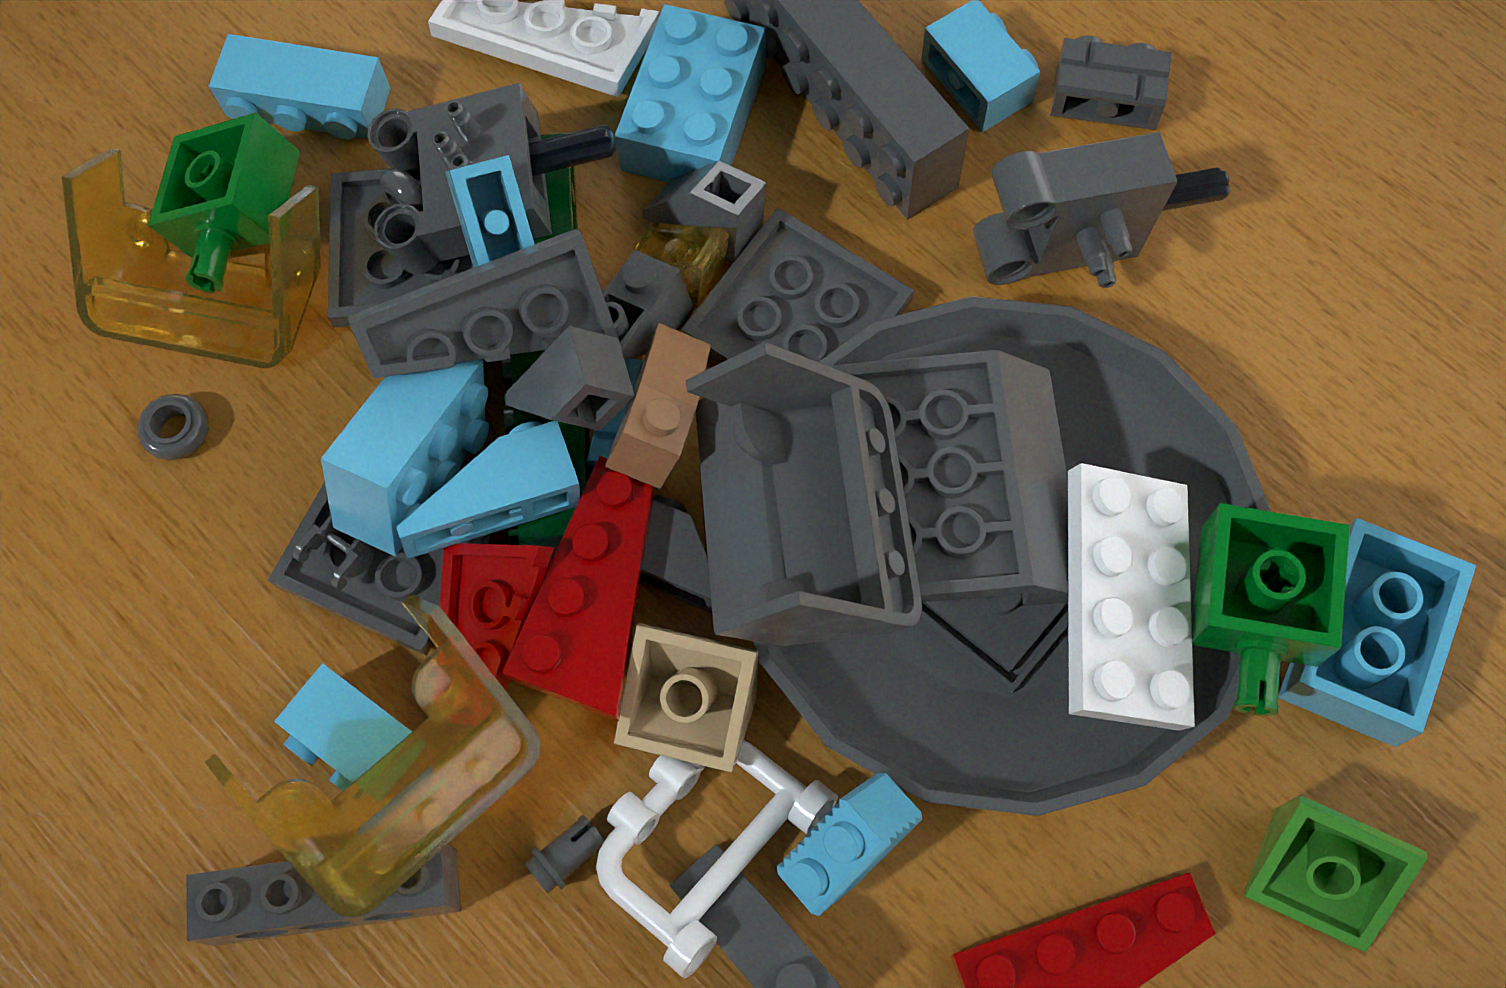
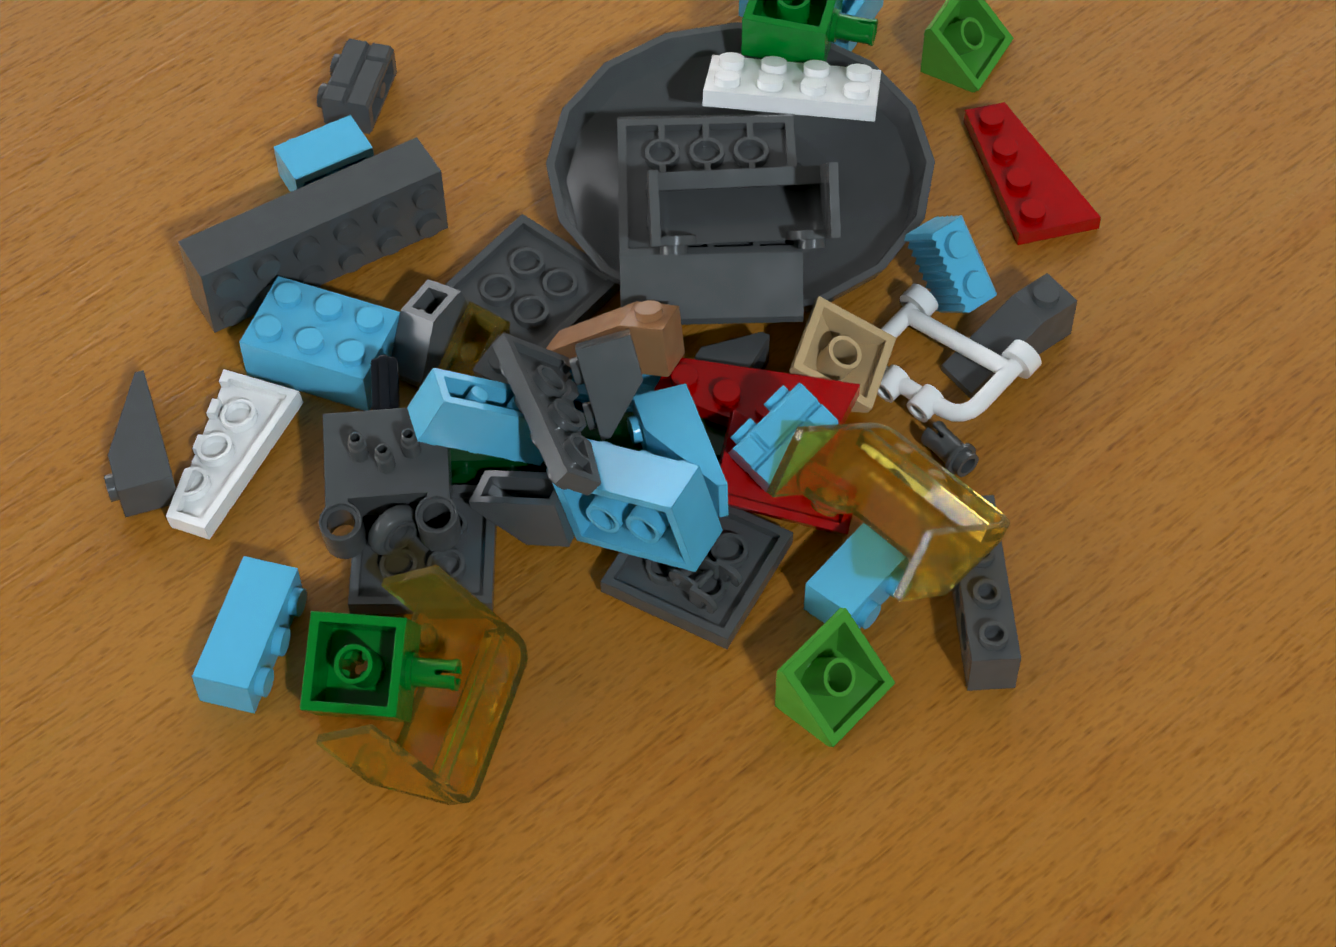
camera: 90 degrees left, 15 degrees down
dark grey piece [137,394,209,461] -> none
dark grey piece [973,132,1230,288] -> none
none -> medium azure brick [728,383,839,493]
none -> bright green slope [775,608,895,747]

